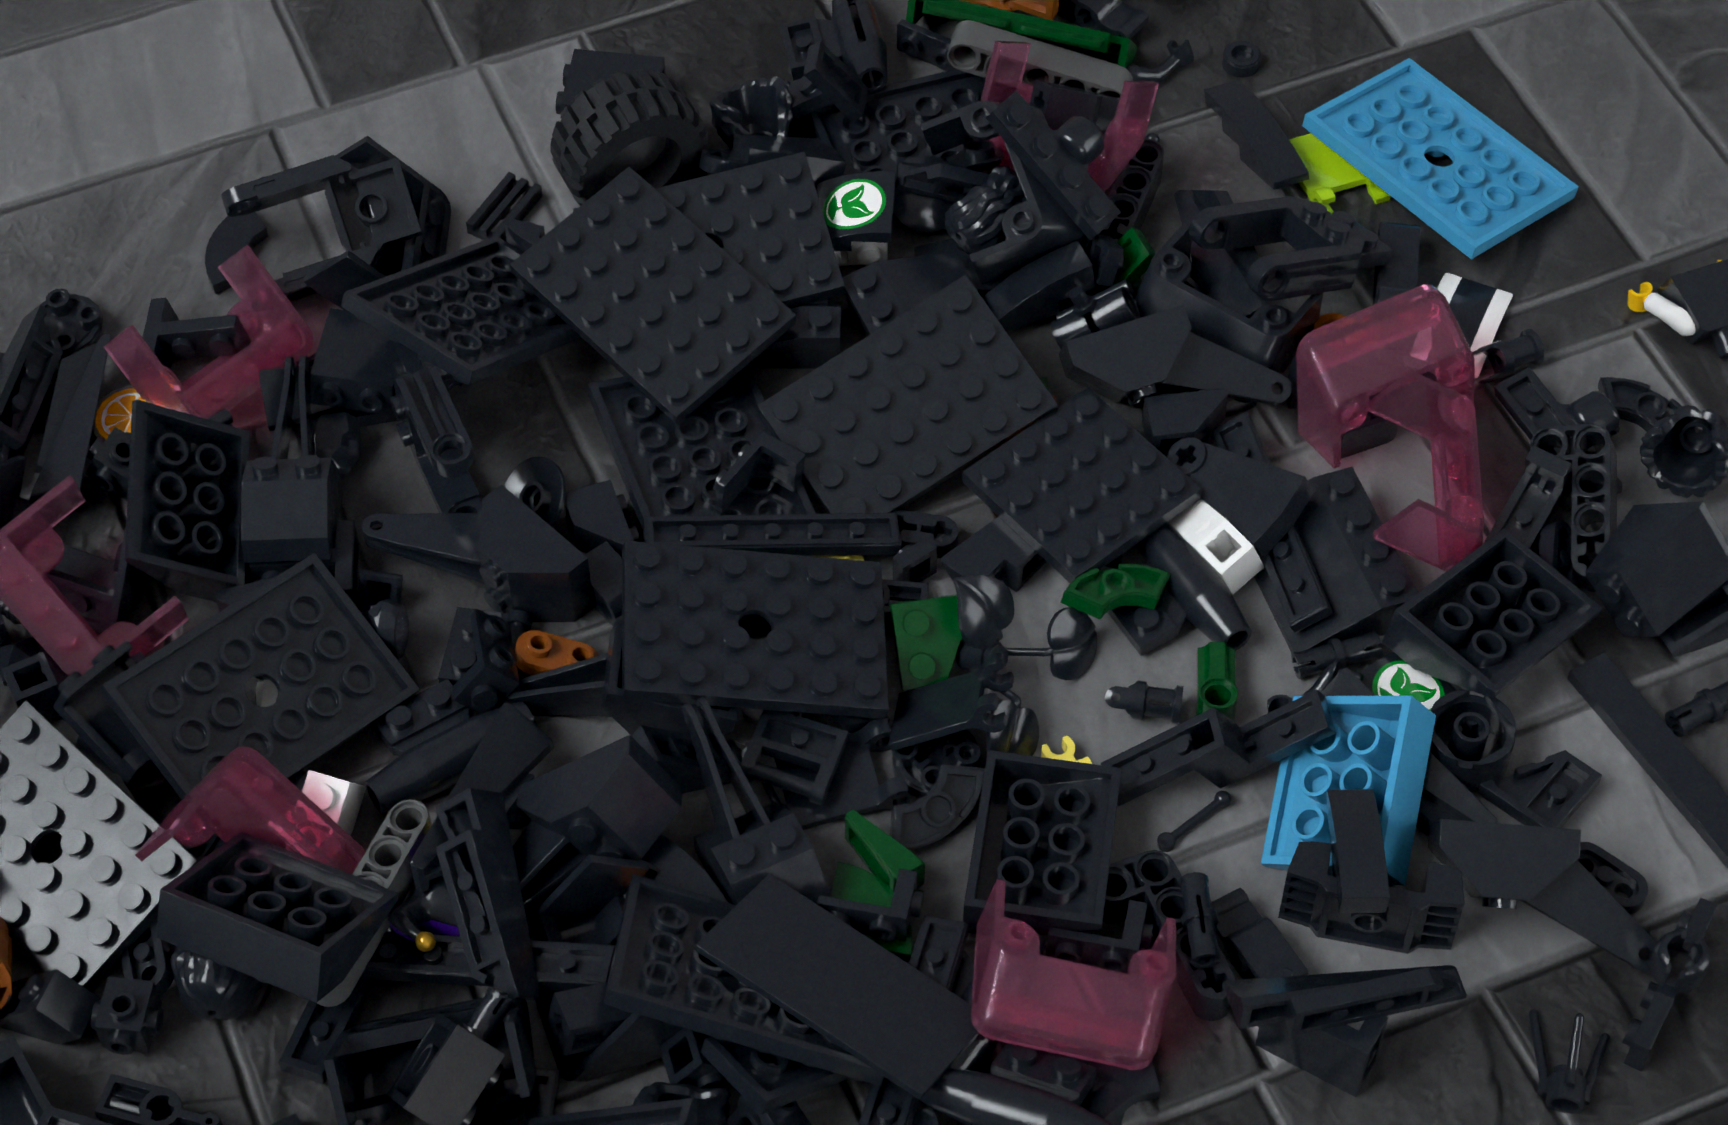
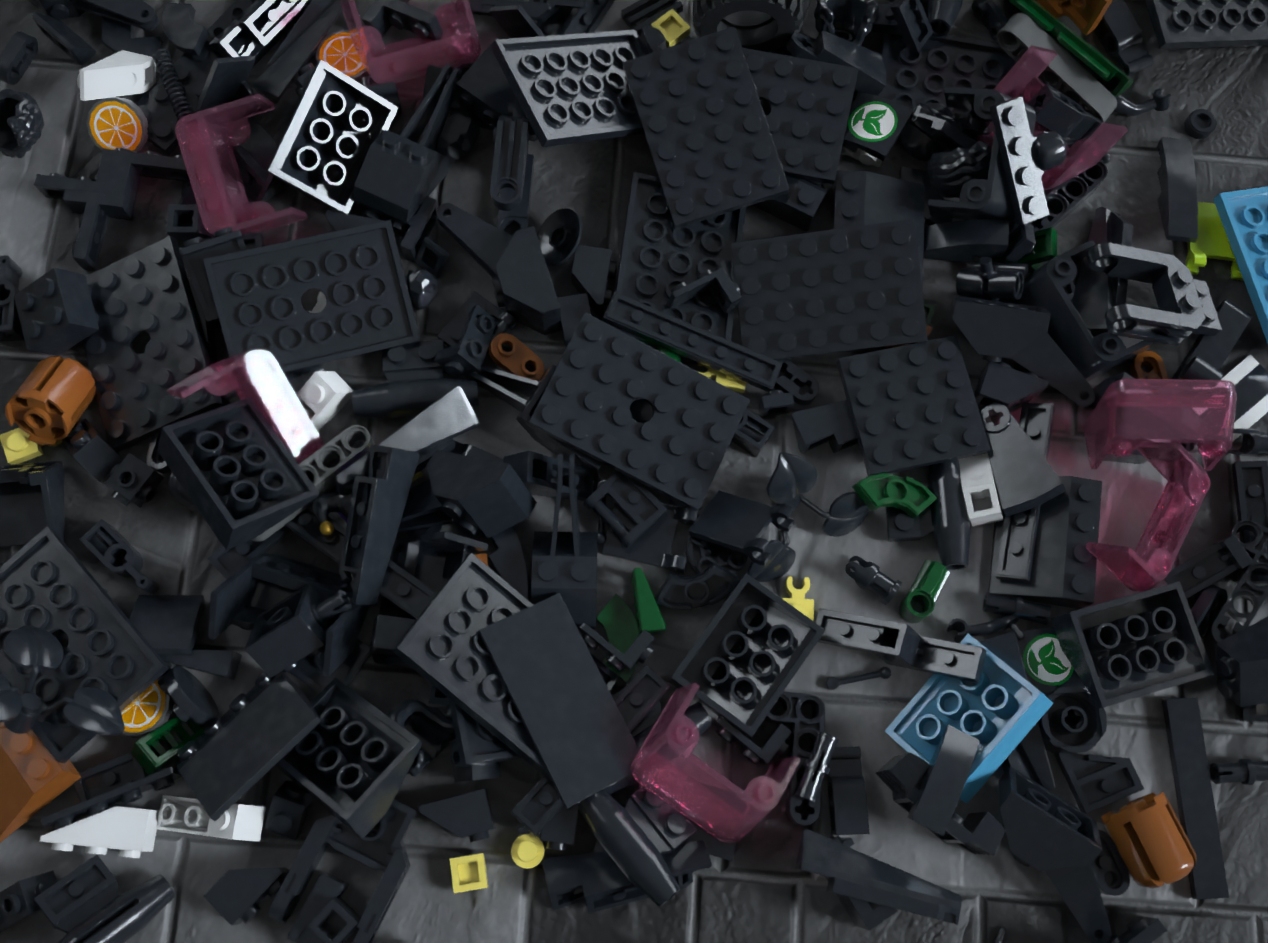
camera: 20 degrees right, 20 degrees up
dark green wing [890,594,962,691] -> none
none -> light yellow plate [651,9,691,48]
none -> dark orange cylinder [1101,791,1196,888]

